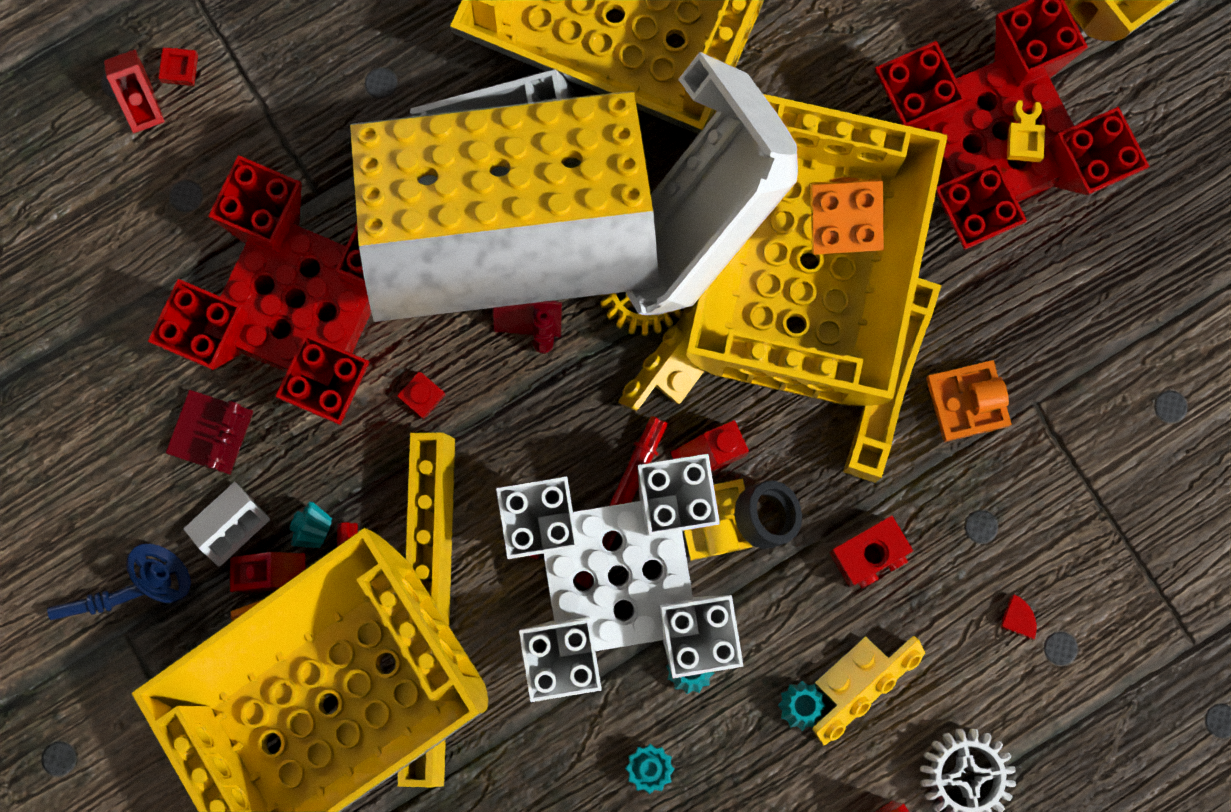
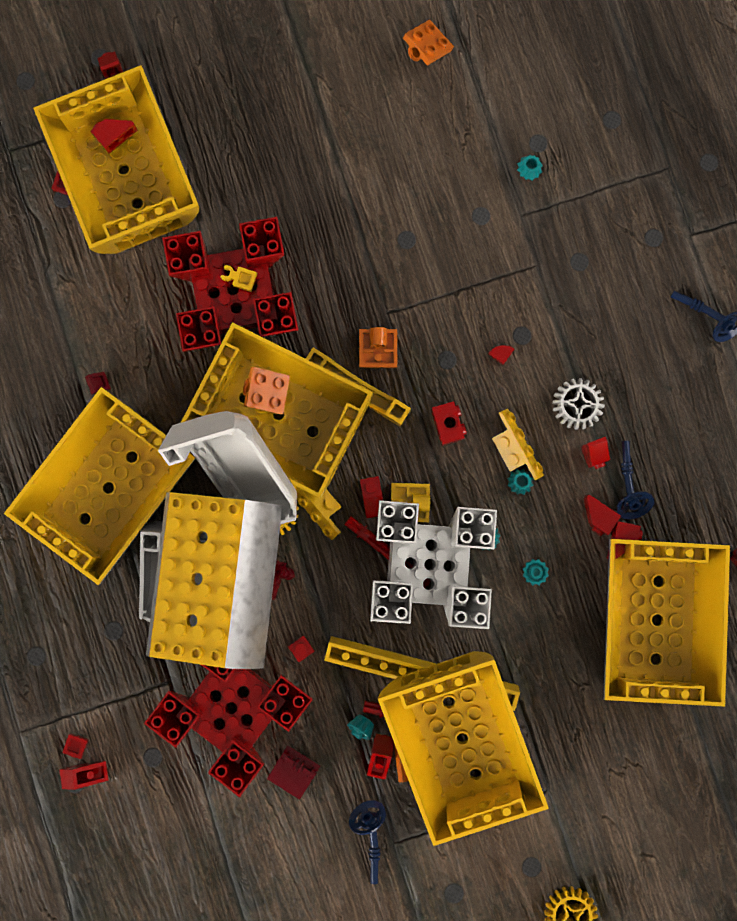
camera: 75 degrees left, 5 degrees up
white brick [184,481,270,567] -> none
black tyre [734,480,802,549] -> none

